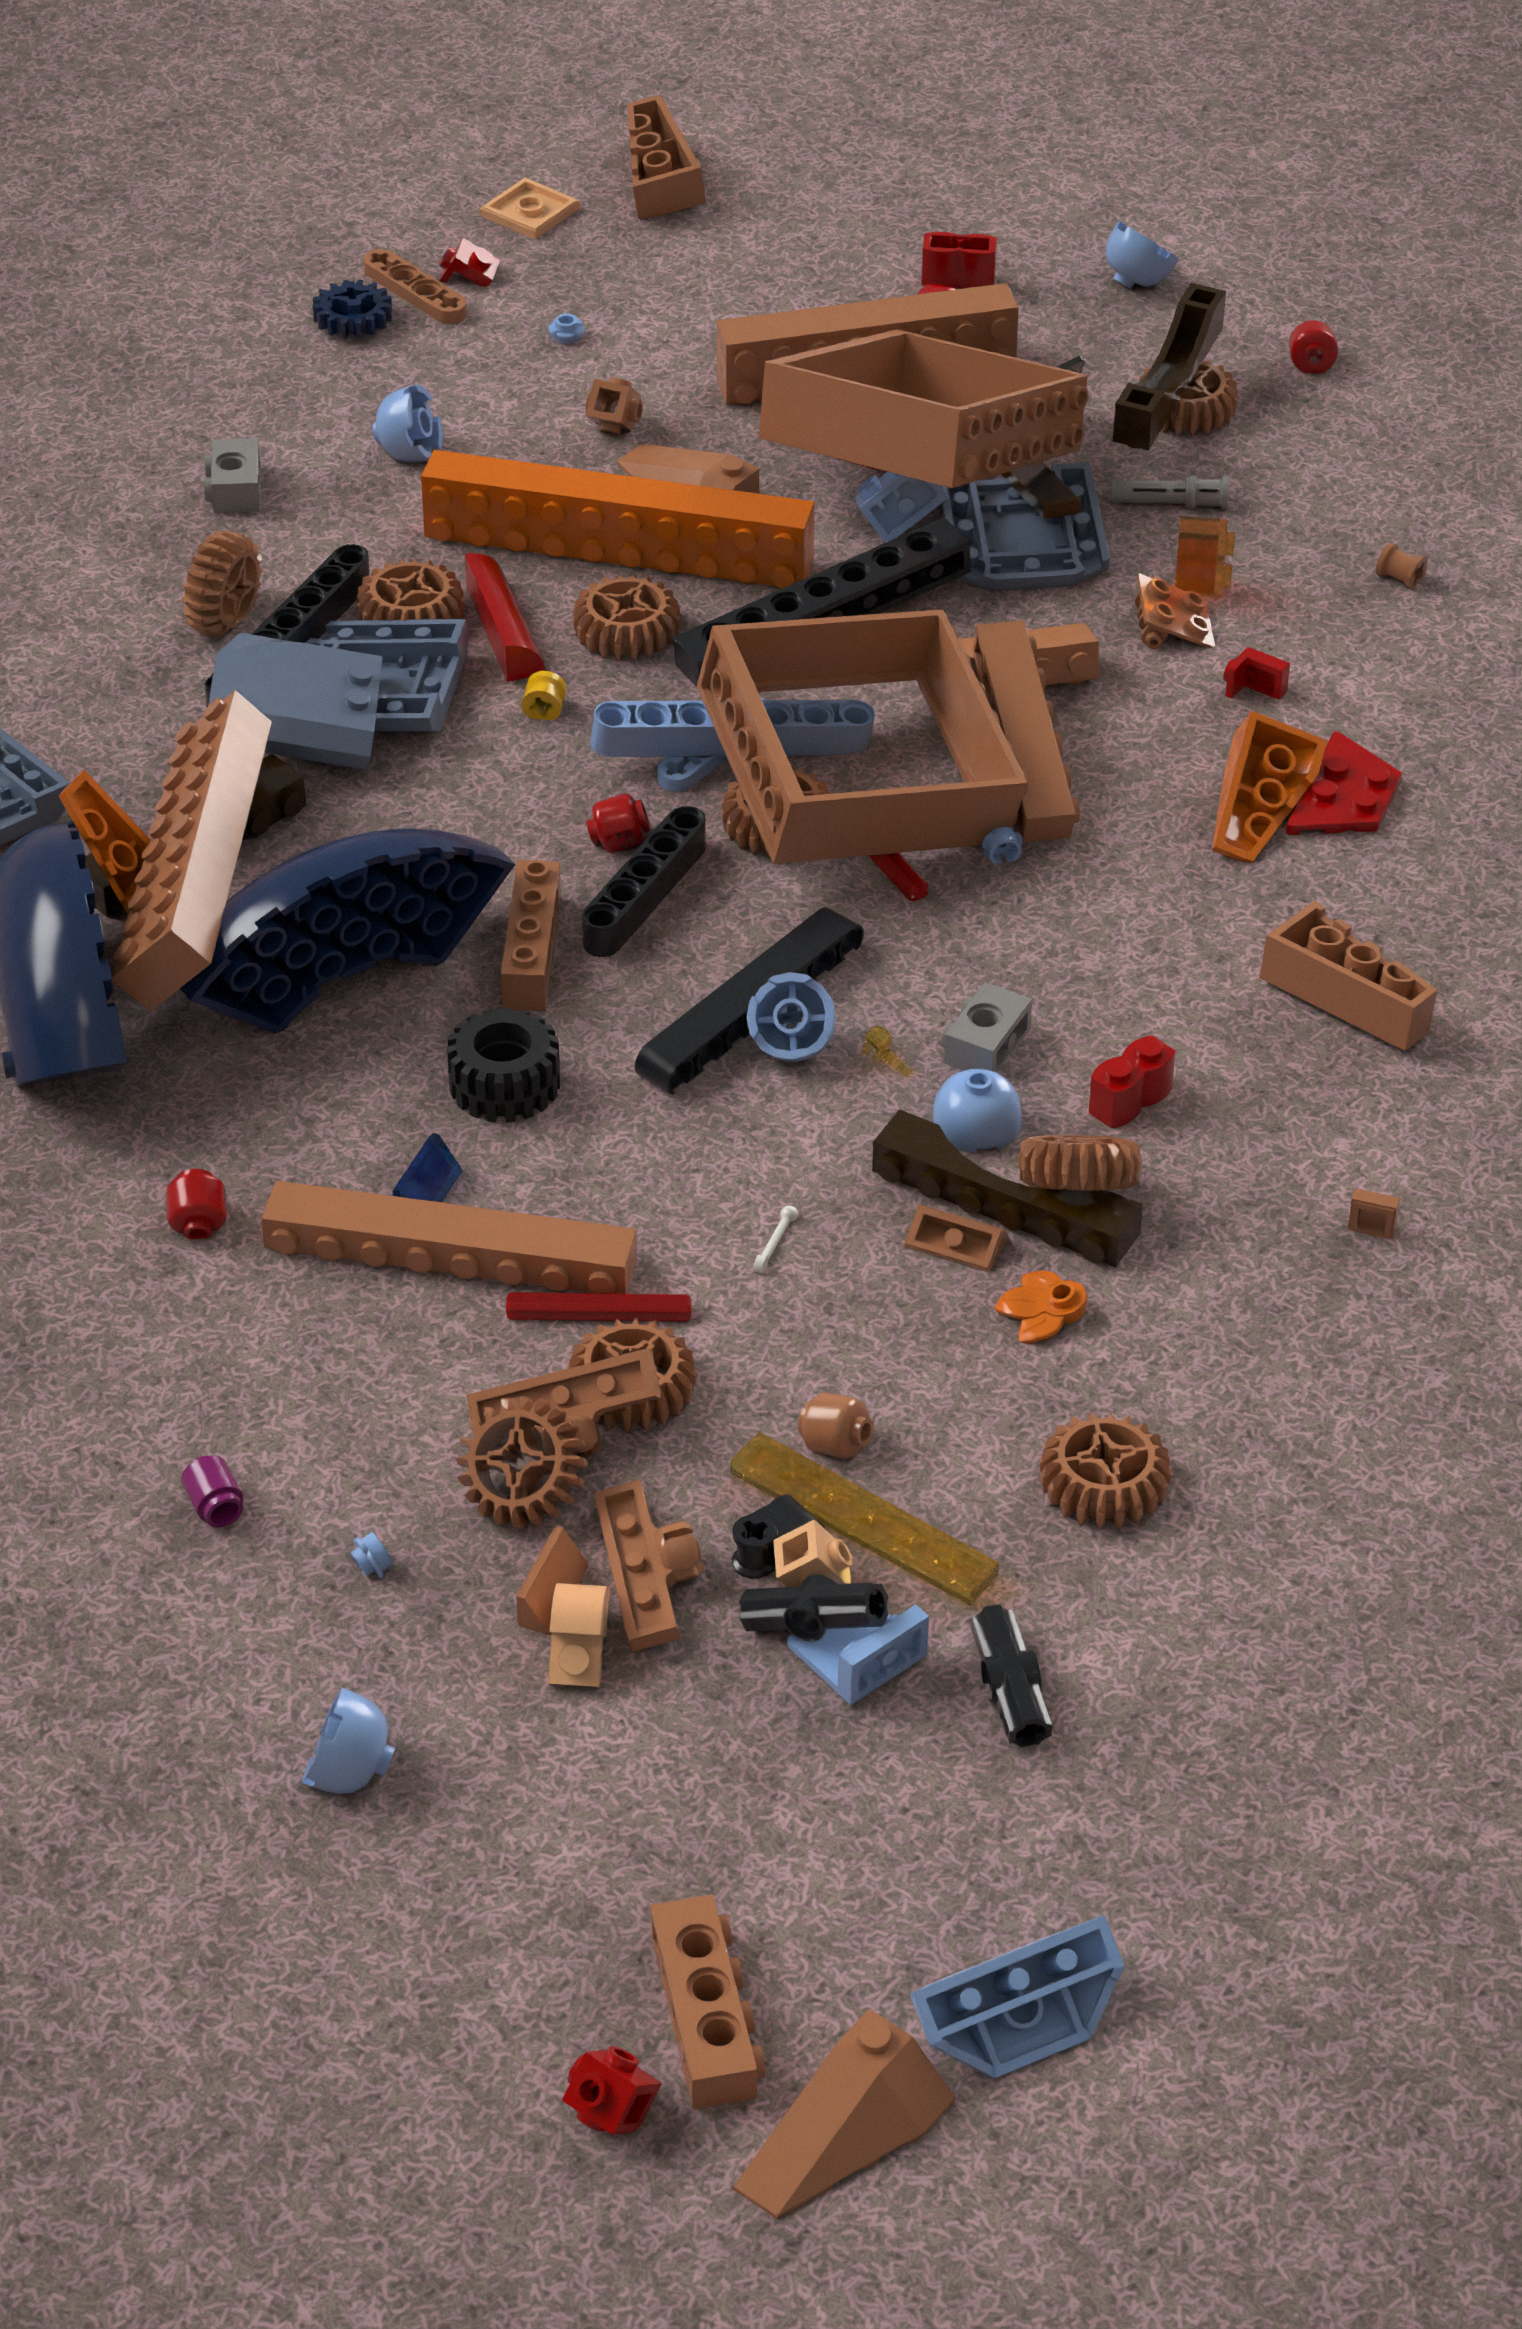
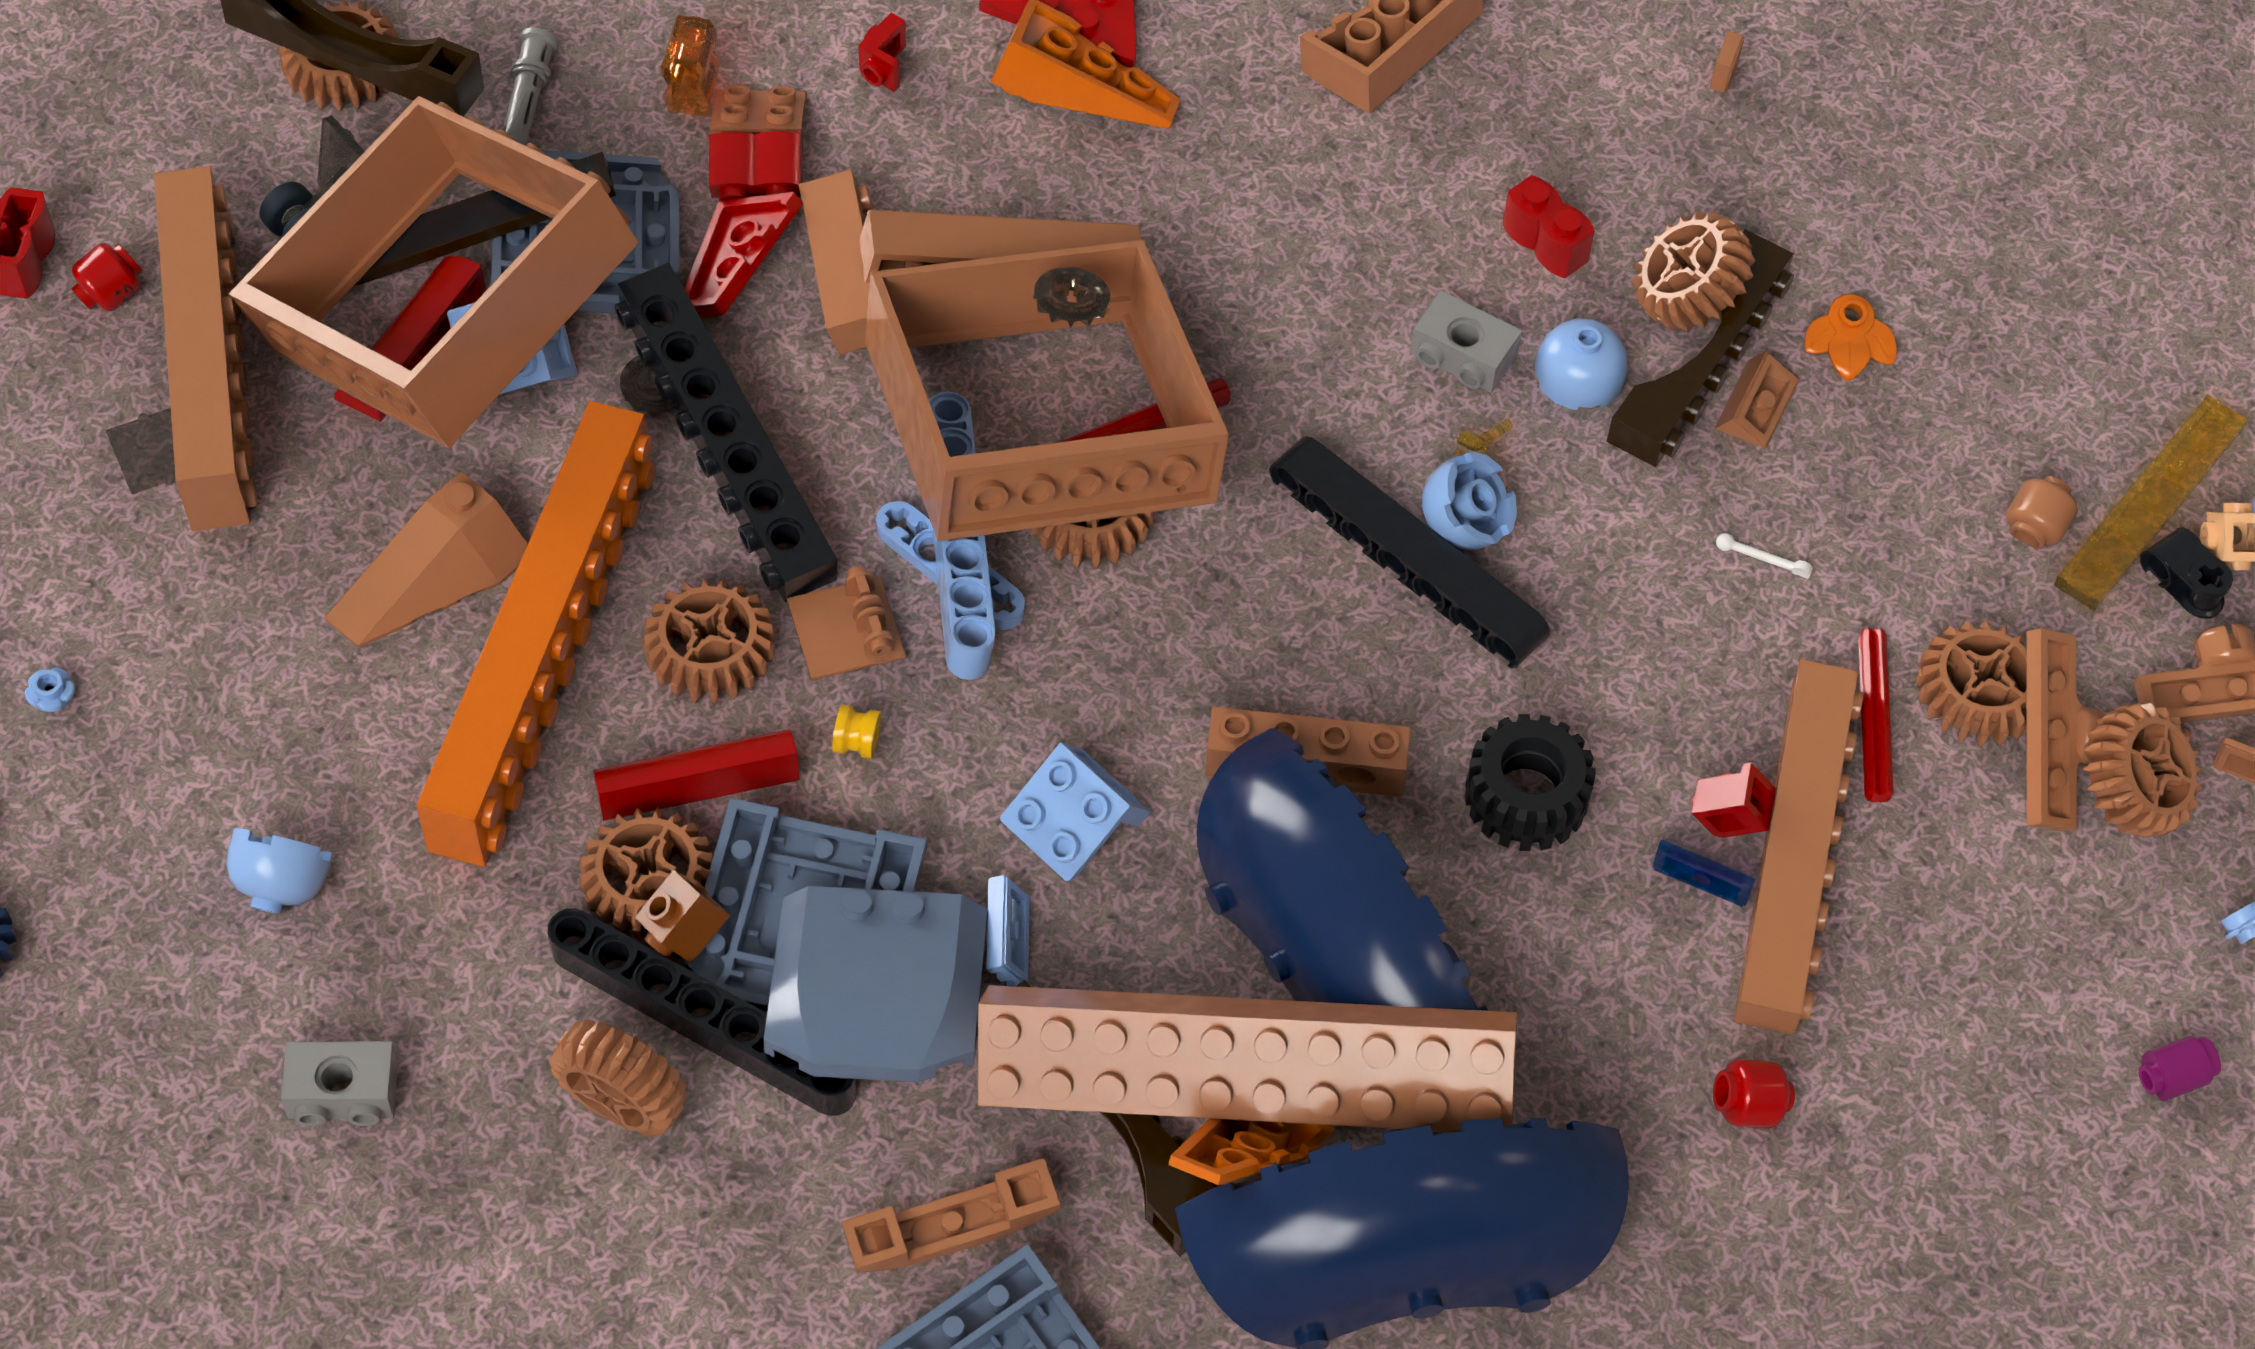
camera: 90 degrees left, 15 degrees up
black beam [582,806,706,957] -> none
nougat brick [585,377,643,435] -> none
red head [586,793,651,853] -> none
nougat gear [1039,1411,1172,1530] -> none
light blue cylinder [1105,221,1180,289] -> none
none -> dark orange brick [634,870,730,963]
none -> red wing [684,192,803,318]
none -> red brick [709,131,803,201]
none -> nougat hinge [787,565,906,681]
none -> nougat slope [841,1158,1061,1273]
none -> light blue tile [986,875,1030,986]
none -> light blue bracket [1000,742,1151,881]
none -> clear smoke gear [1033,267,1110,328]
none -> red brick [1692,763,1776,838]

